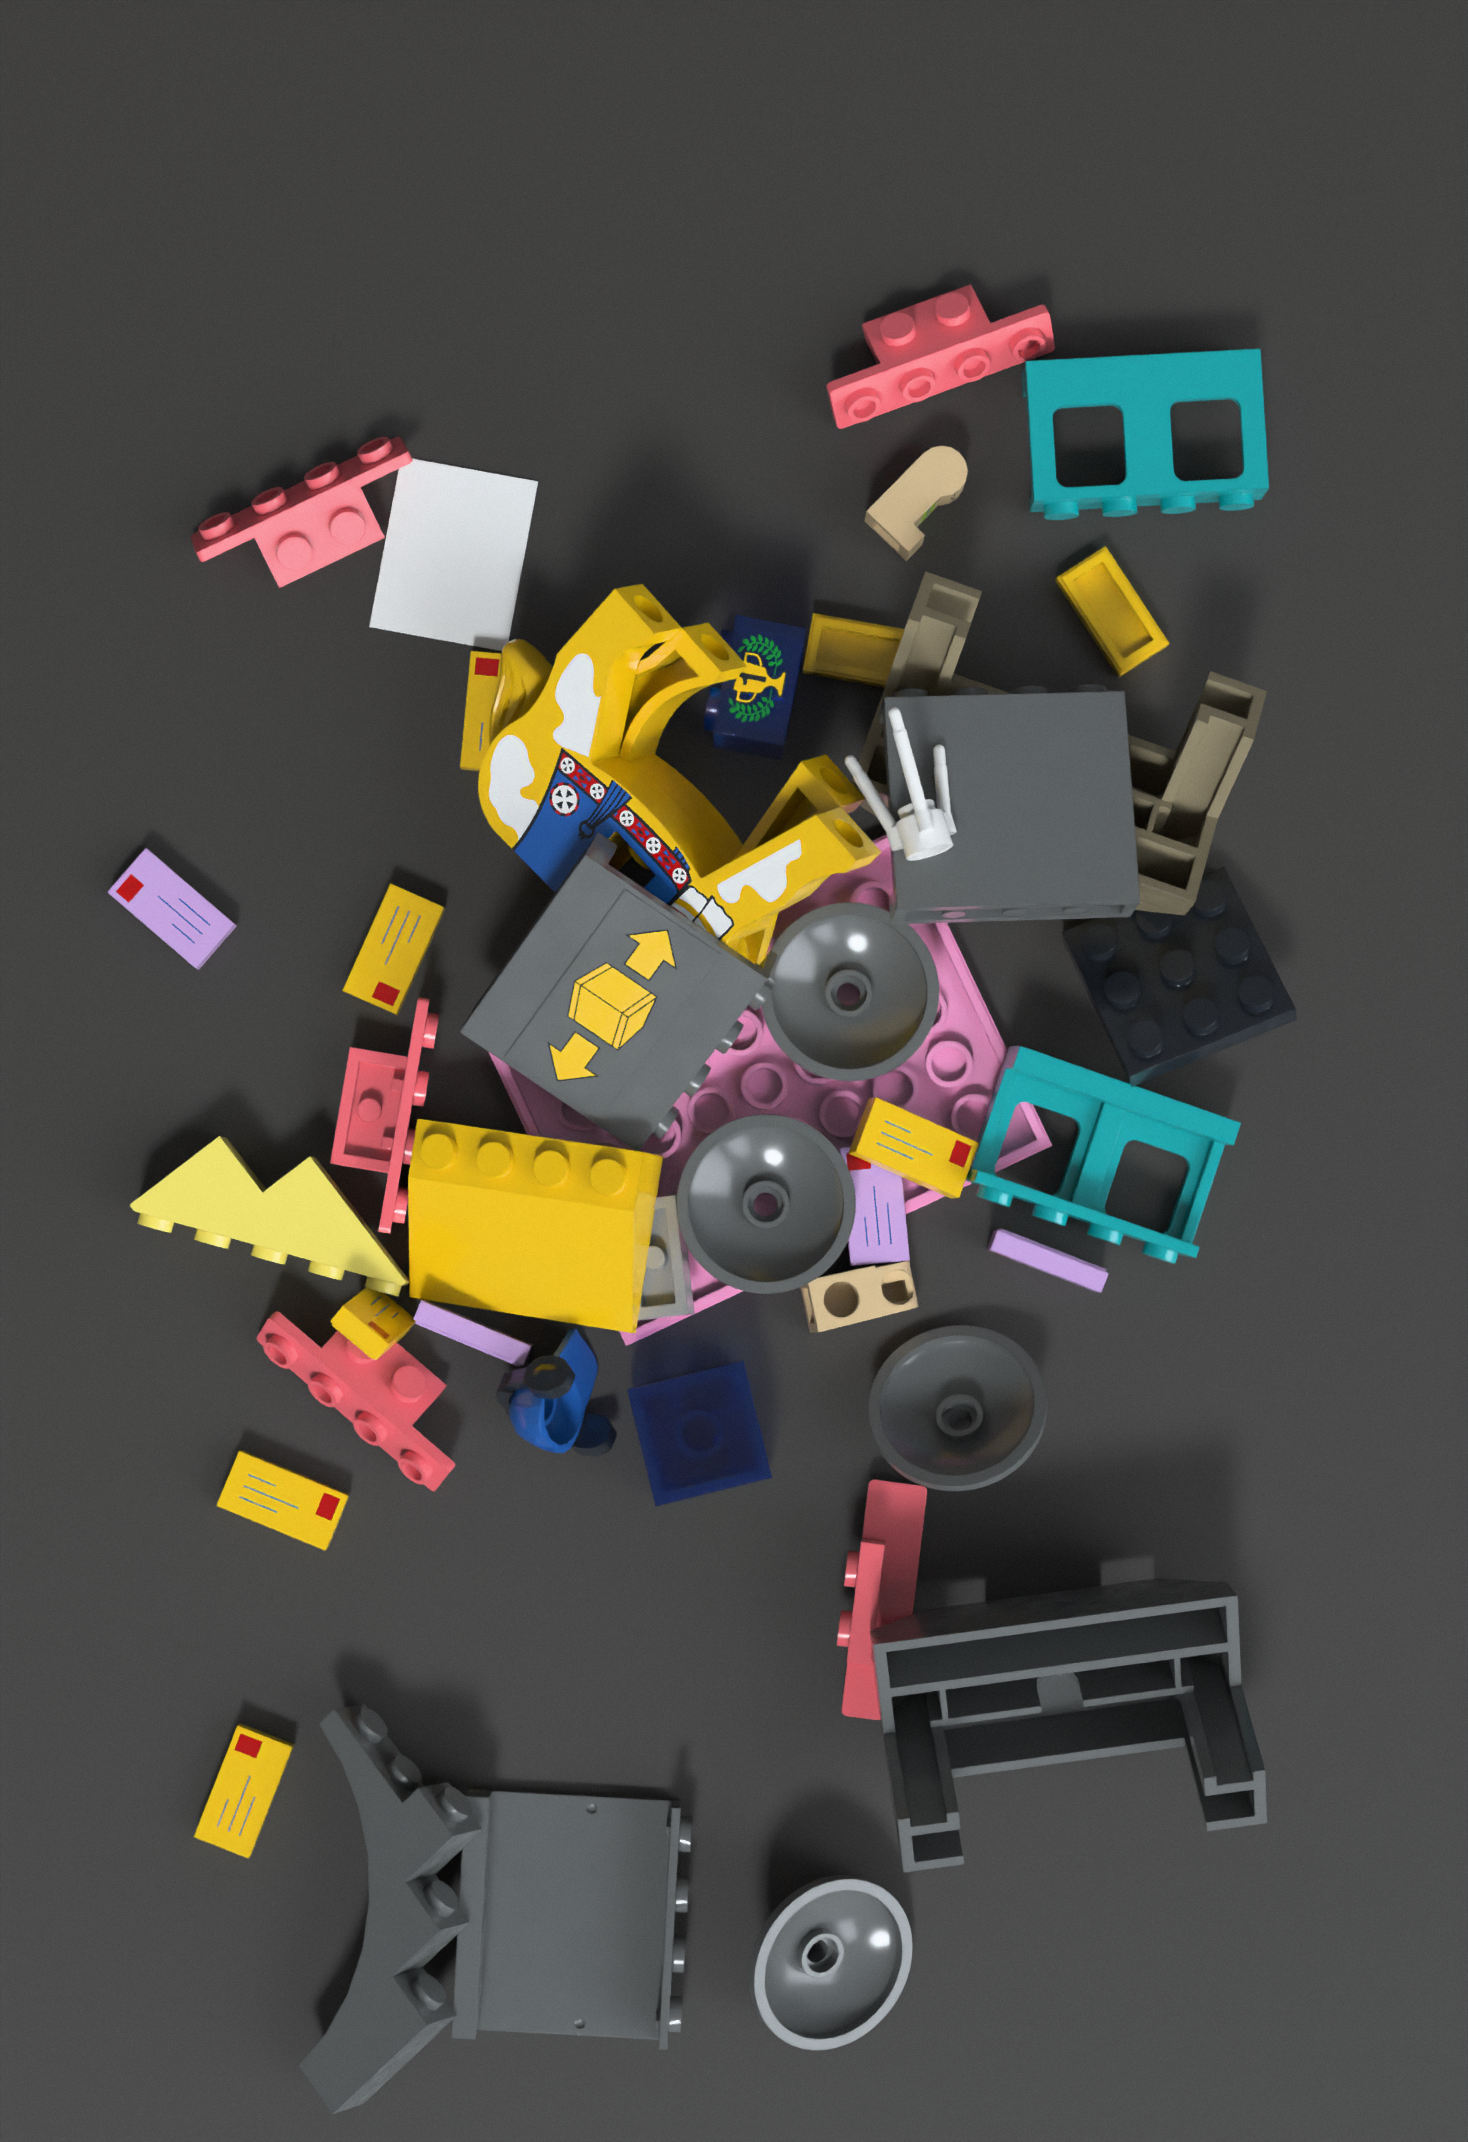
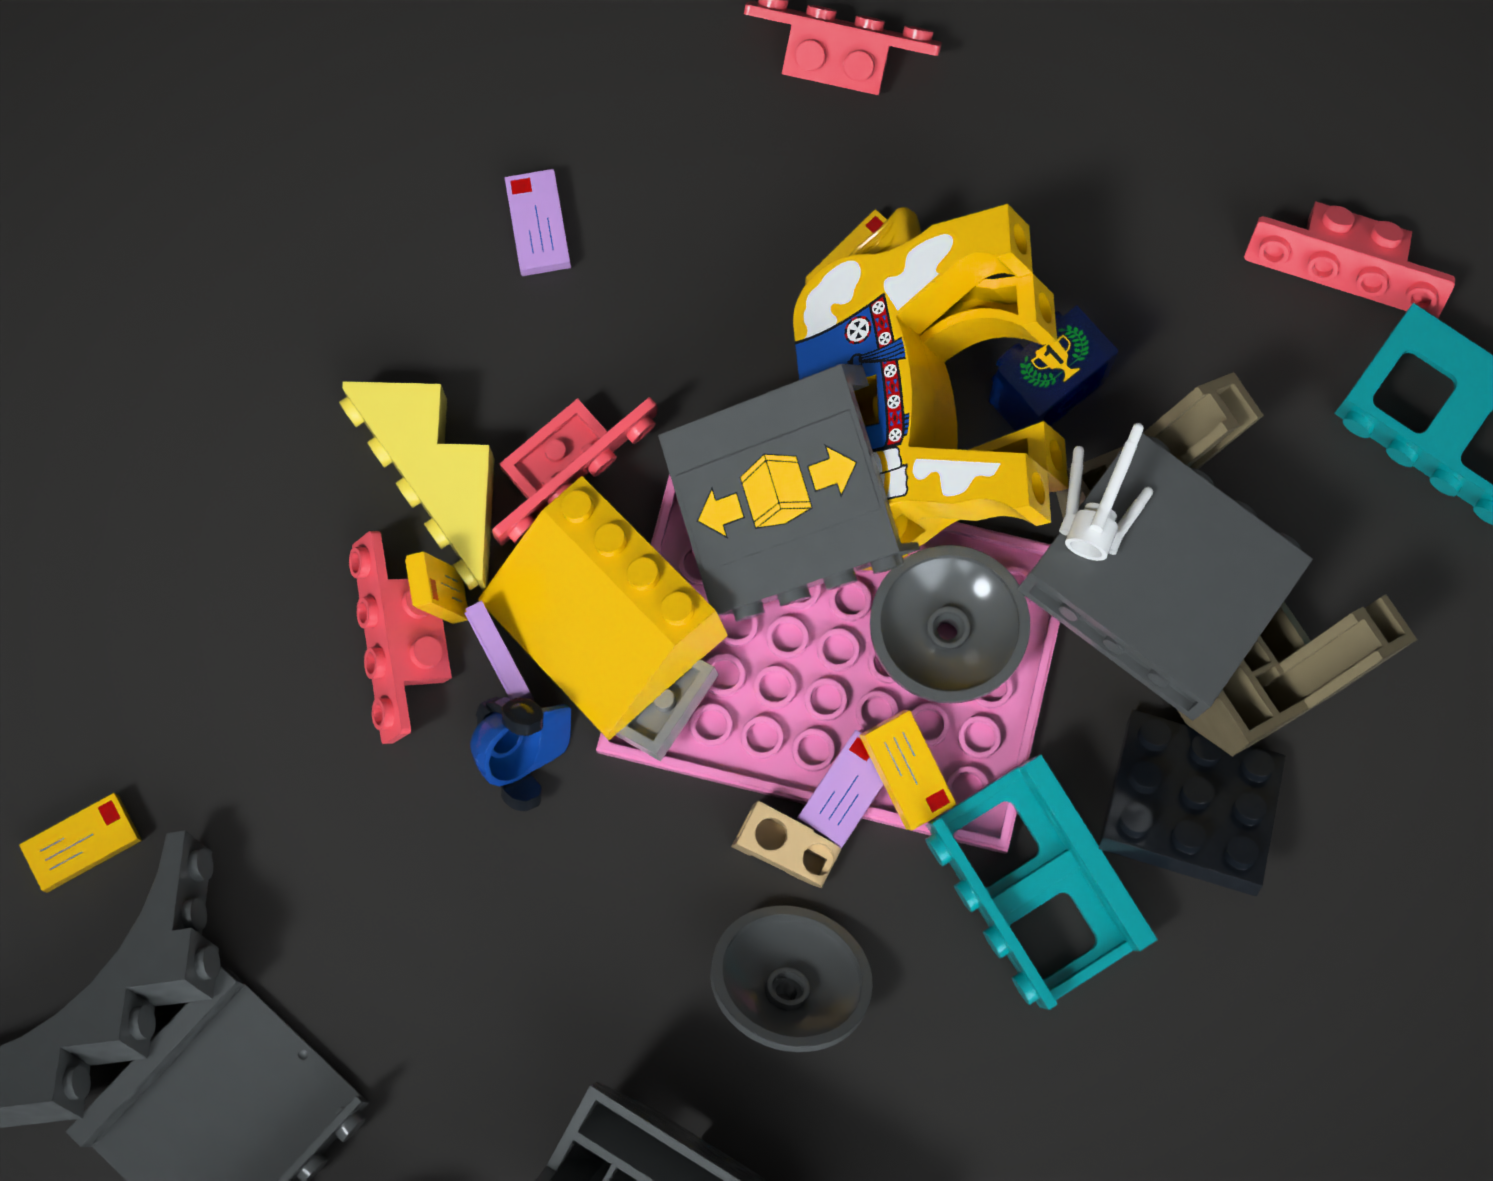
camera: 45 degrees right, 10 degrees down
yellow tile [216,1450,350,1551] -> none
yellow tile [342,883,445,1016] -> none
white sticker [369,459,538,651] -> none
clear blue brick [627,1359,772,1506] -> none
dark grey dish [676,1114,856,1294] -> none
yellow tile [803,613,905,688] -> none
coral bracket [837,1479,927,1720] -> none
tan leg [865,446,968,561] -> none
lavender tile [986,1228,1109,1293] -> none
yellow tile [1055,546,1169,678] -> none

